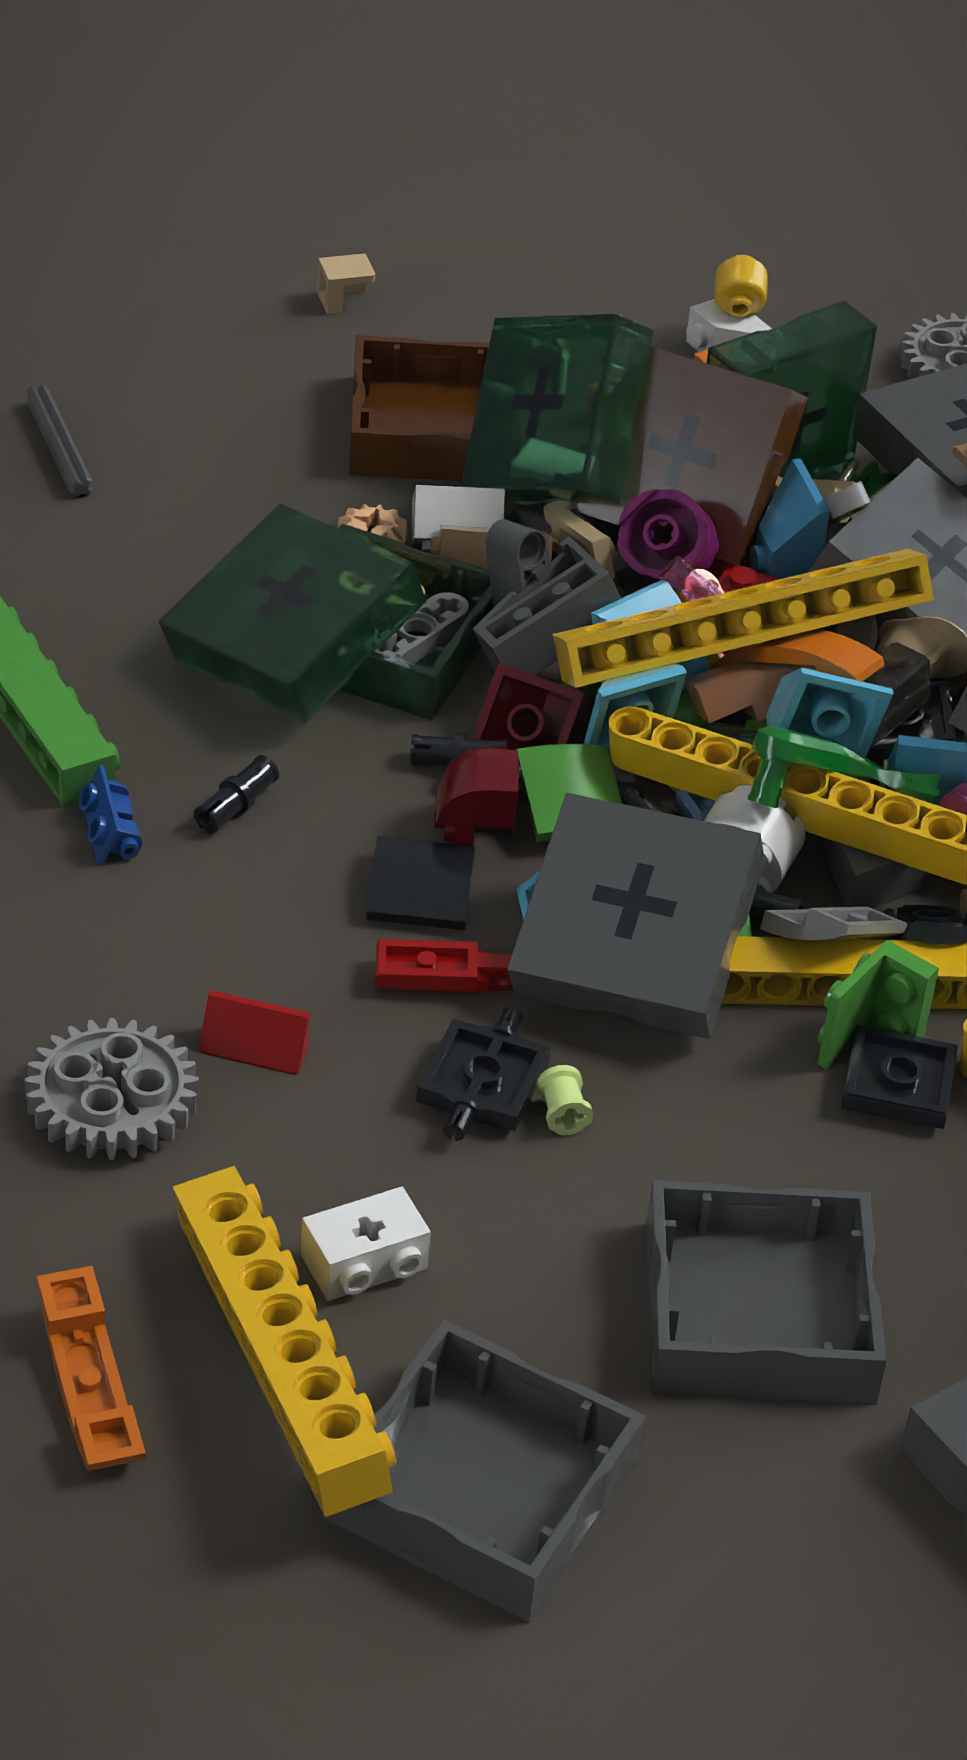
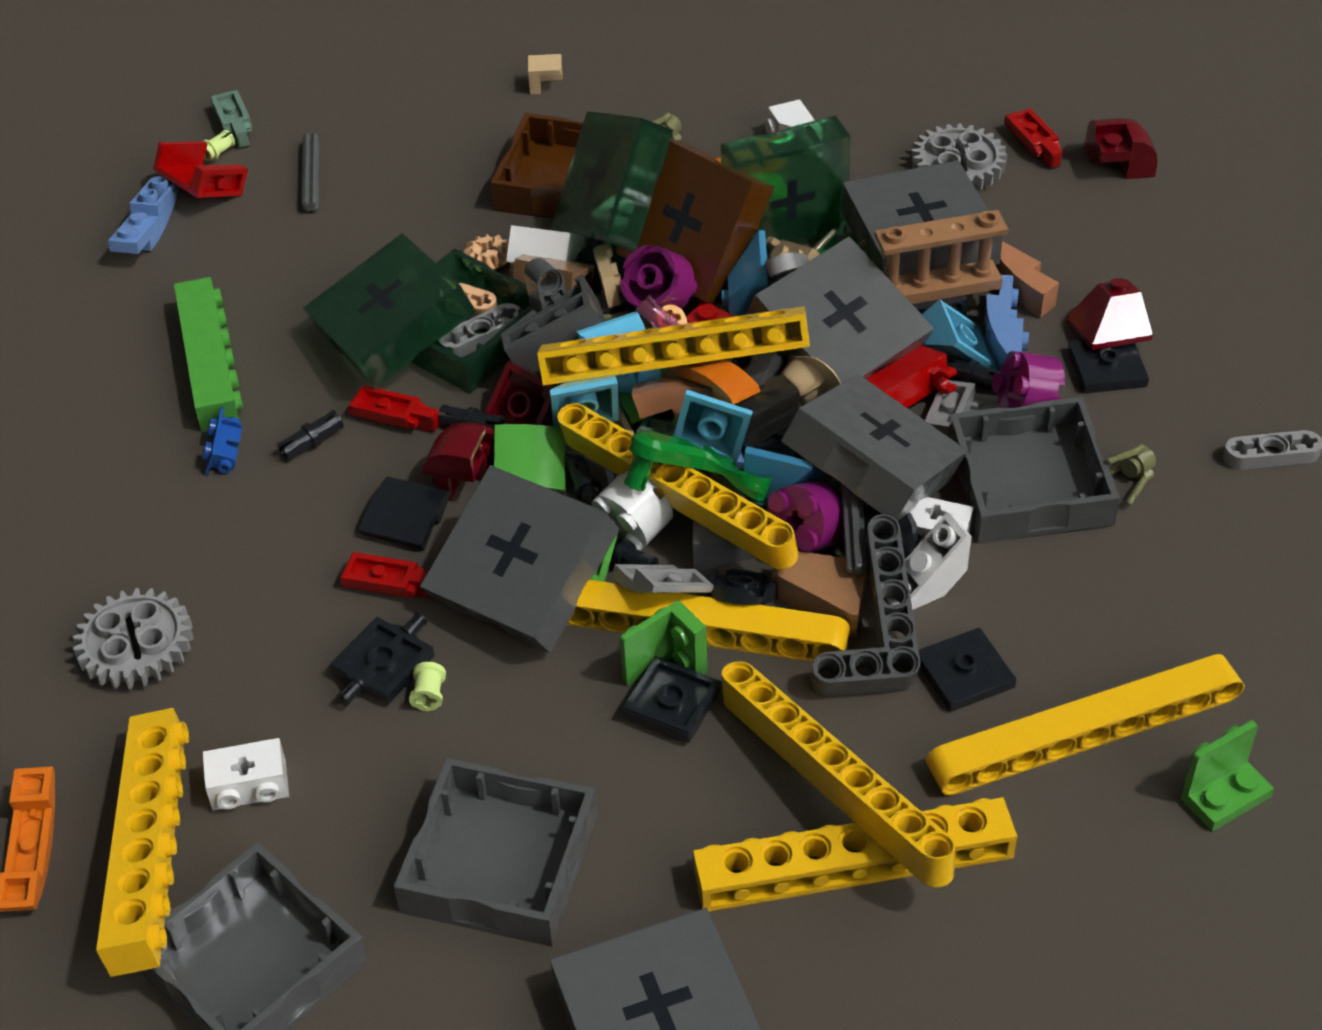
camera: 20 degrees right, 5 degrees up
red slope [200,990,311,1074] -> none
yellow head [714,255,768,317] -> none
none -> red hinge [348,385,439,432]

